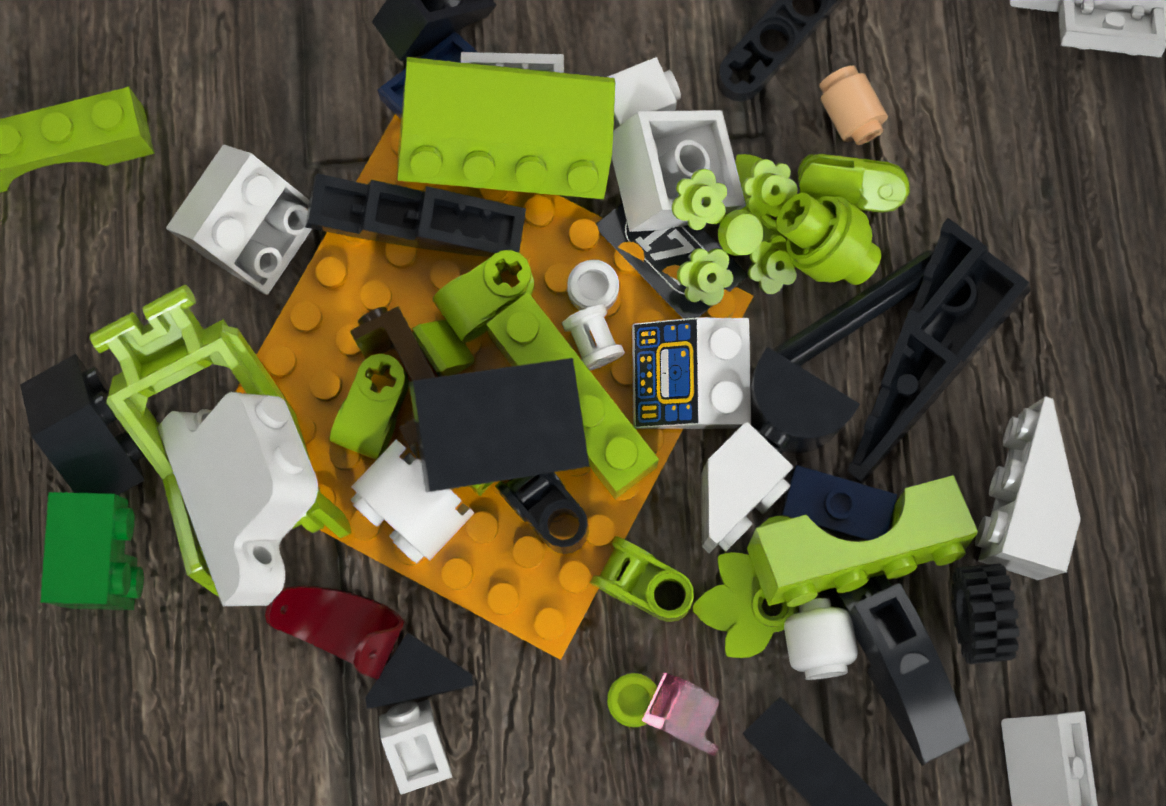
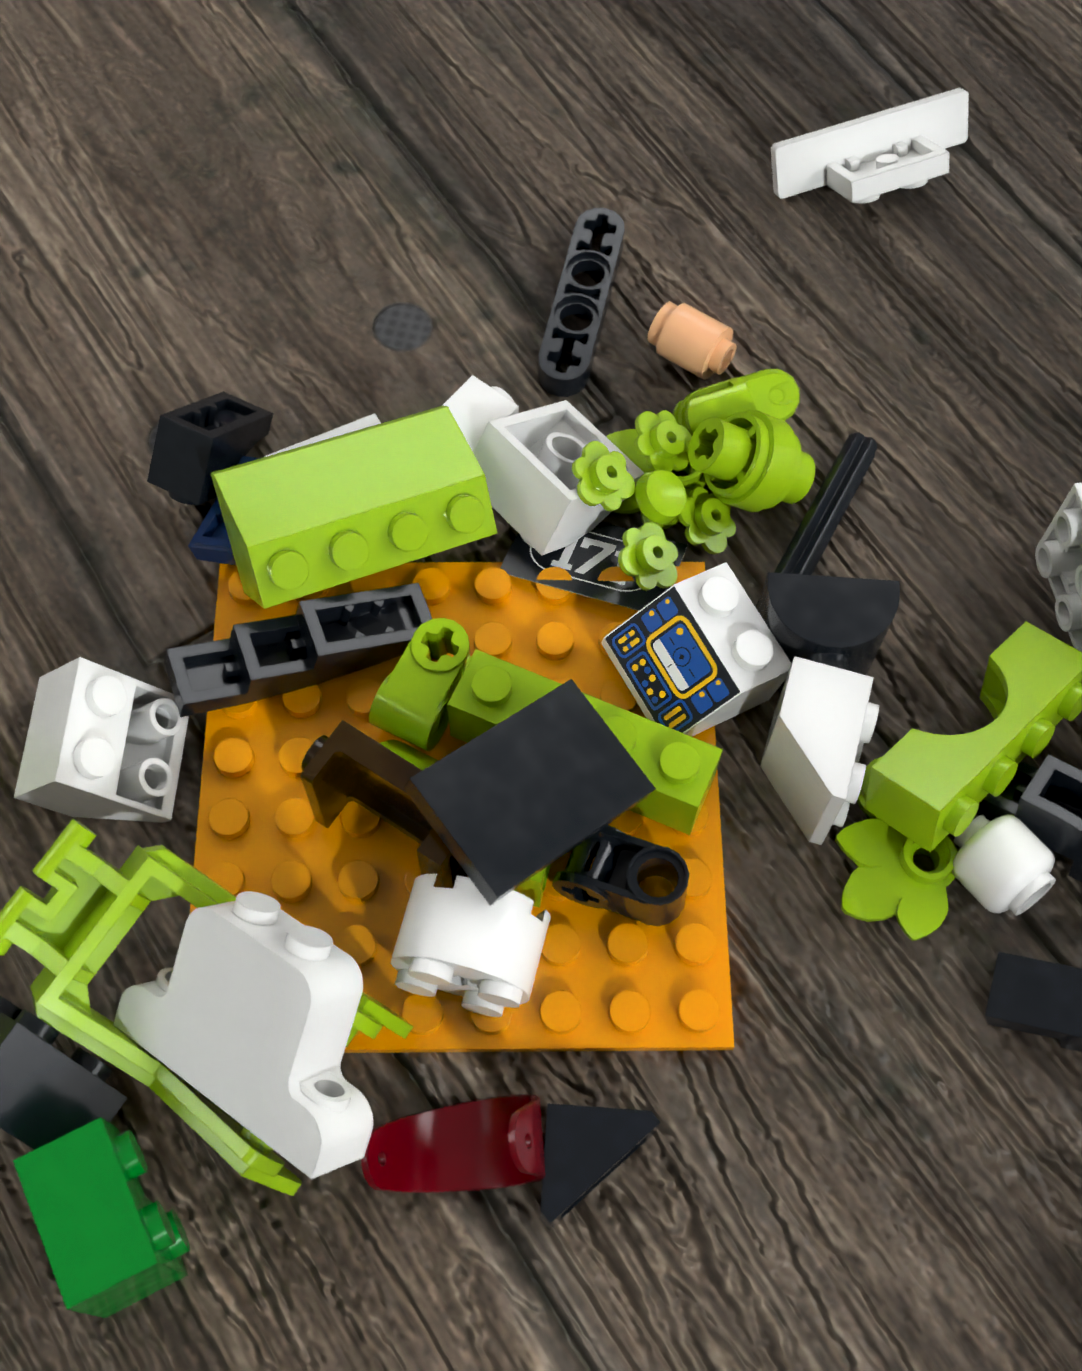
camera: 30 degrees left, 15 degrees down
lime piece [329,353,409,460] -> none
white bracket [379,700,452,794] -> none
white bush [562,304,625,371] -> none
white tile [567,260,619,310] -> none
lime piece [590,536,694,622] -> none
lime tile [607,673,661,727] -> none
clear pink panel [642,672,719,756] -> none
dark blue plate [781,465,897,541] -> none
black wedge [847,218,1031,483] -> none

